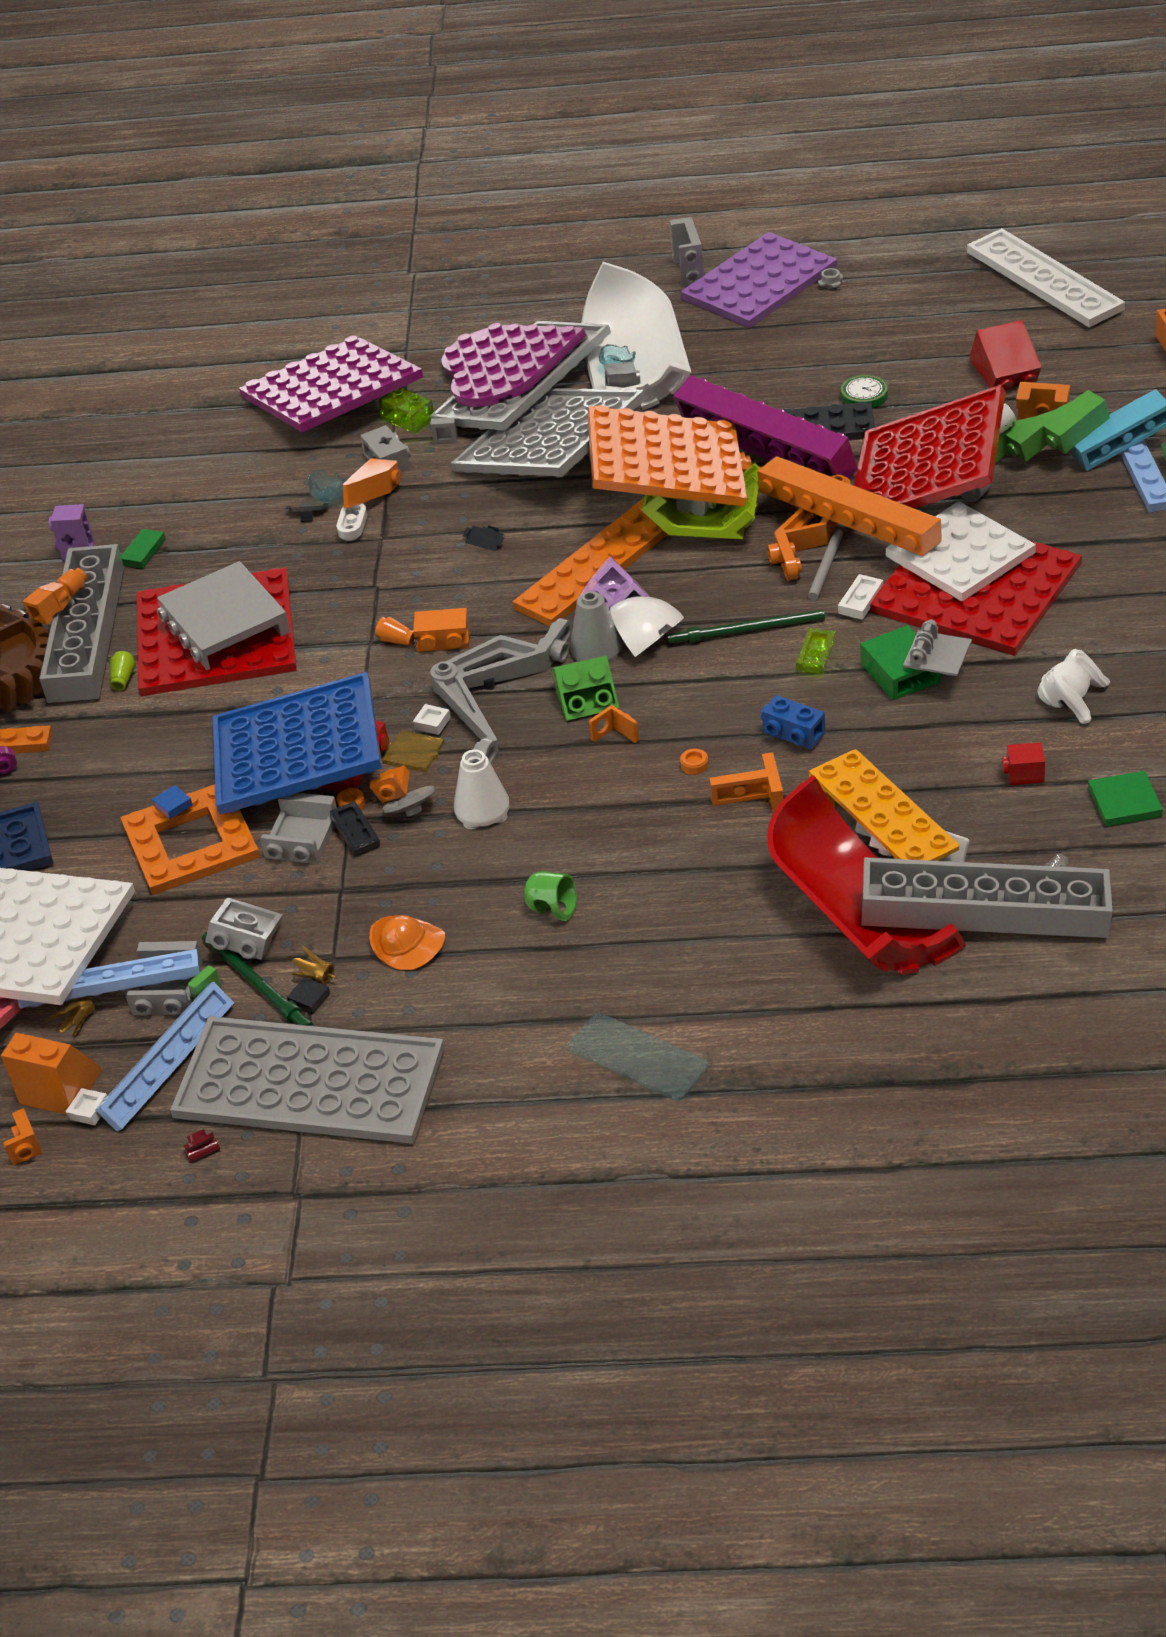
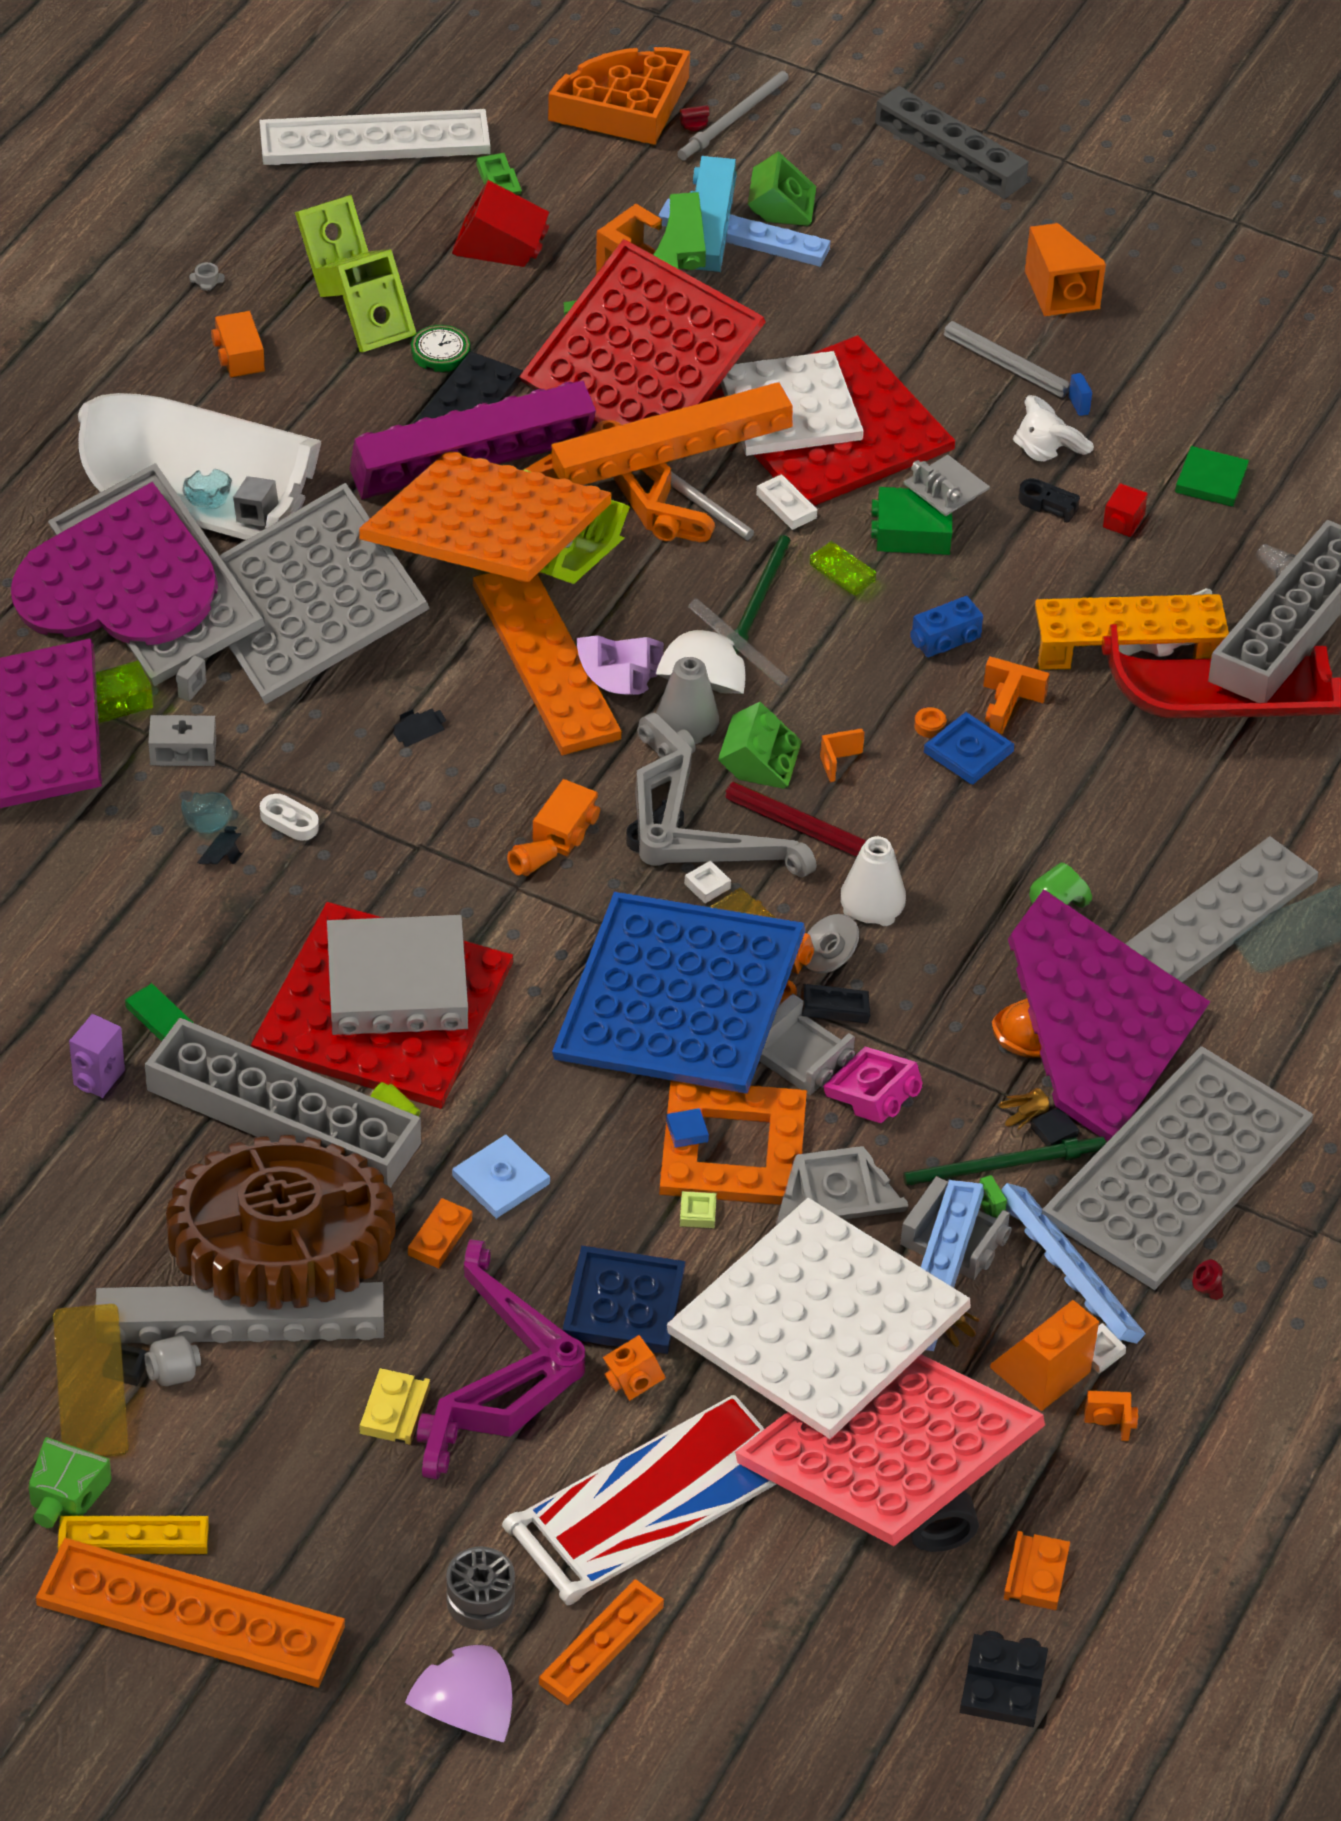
camera: 70 degrees left, 5 degrees up
orange piece [22,568,87,625] -> none
light grey plate [205,897,283,960] -> none
orange slope [343,458,401,508] -> none
light grey panel [670,217,704,287] -> none
medium lavender plate [681,232,837,328] -> none
none -> orange brick [211,311,265,378]
none -> lime bracket [295,195,417,352]
none -> light blue plate [452,1135,550,1219]
none -> bright green slope [476,153,522,195]
none -> yellowish green tile [680,1191,717,1228]
none -> clear bar [688,598,789,687]
none -> dark red axle [725,782,867,857]
none -> light grey wing [776,1146,908,1226]
none -> dark pink plate [823,1046,923,1123]
none -> blue plate [924,712,1014,785]
none -> light grey axle [944,321,1070,398]
none -> magenta plate [1008,889,1210,1142]
none -> black piece [1018,478,1080,523]
none -> blue tile [1069,373,1092,416]
none -> light grey plate [1125,836,1319,982]

